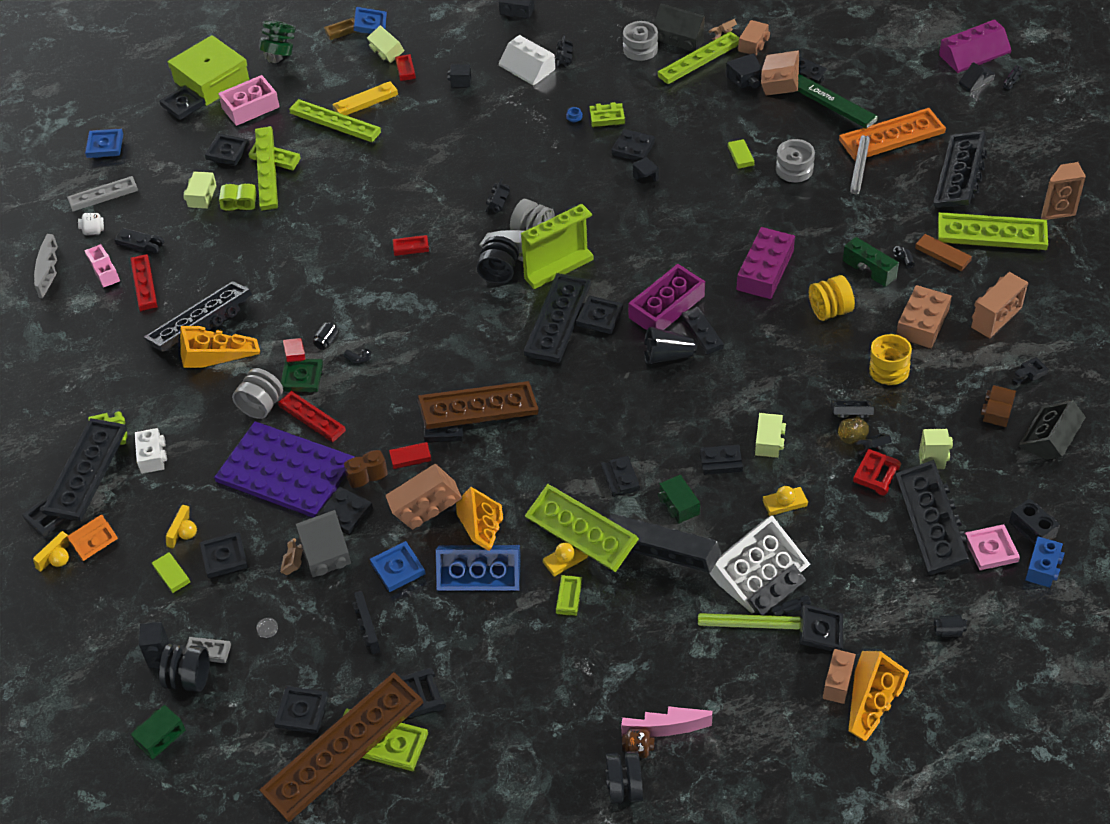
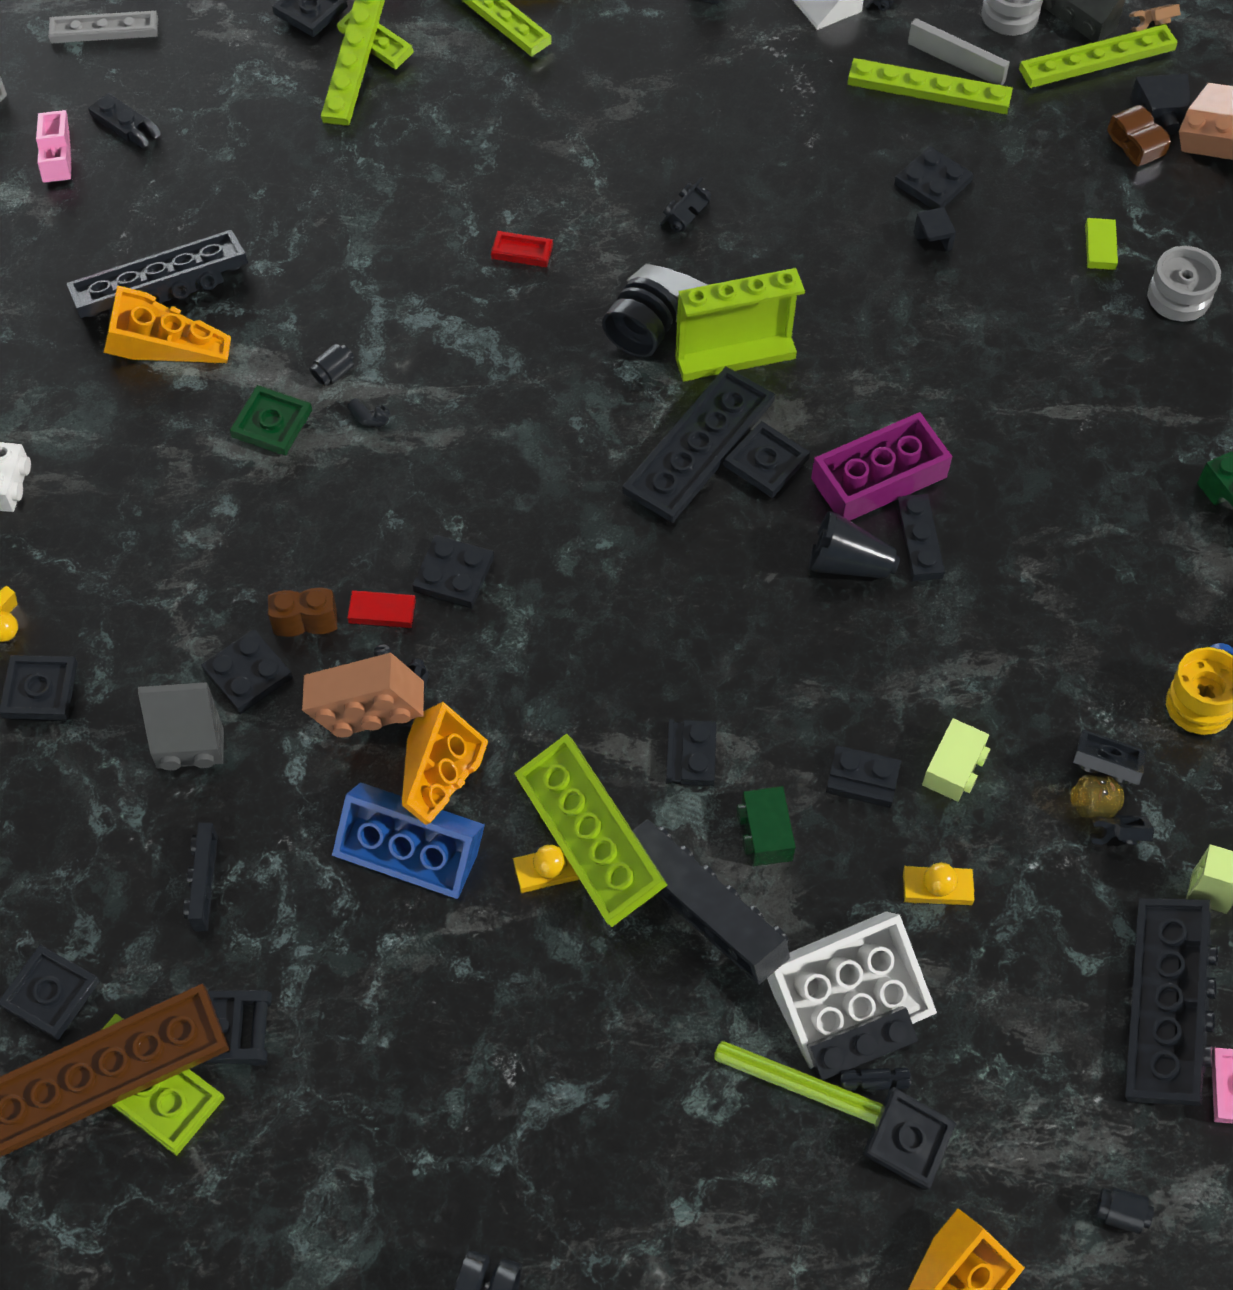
camera: 15 degrees right, 10 degrees up
white head [78,213,104,235] -> none
red tile [130,254,158,311] -> none
yellowish green brick [184,172,216,209] -> none
dark purple plate [214,421,354,518] -> none
lime brick [219,184,257,210] -> none
light grey wheel [232,368,283,419] -> none
clear piece [256,618,278,638] -> none
red tile [278,391,346,443] -> none
medium nougat plate [280,538,303,575] -> none
tile [283,338,305,362] -> none
blue plate [370,541,425,592] -> none
reddish brown plate [418,381,539,429] -> none
light grey wheel [510,199,554,231] -> none
lime tile [556,575,582,616] -> none
blue plate [566,107,583,122] -> none
lime plate [589,102,625,127] -> none
bright pink slope [621,707,713,737] -> none
reddish brown head [622,729,655,758] -> none
magenta brick [737,227,795,299] -> none
nougat brick [738,20,770,56] -> none
yellow wheel [809,275,855,321] -> none
nougat brick [823,649,856,704] -> none
red plate [853,449,901,495] -> none
none -> lime plate [847,58,1013,115]
none -> light grey tile [908,18,1010,85]
none -> reddish brown brick [1107,105,1171,166]

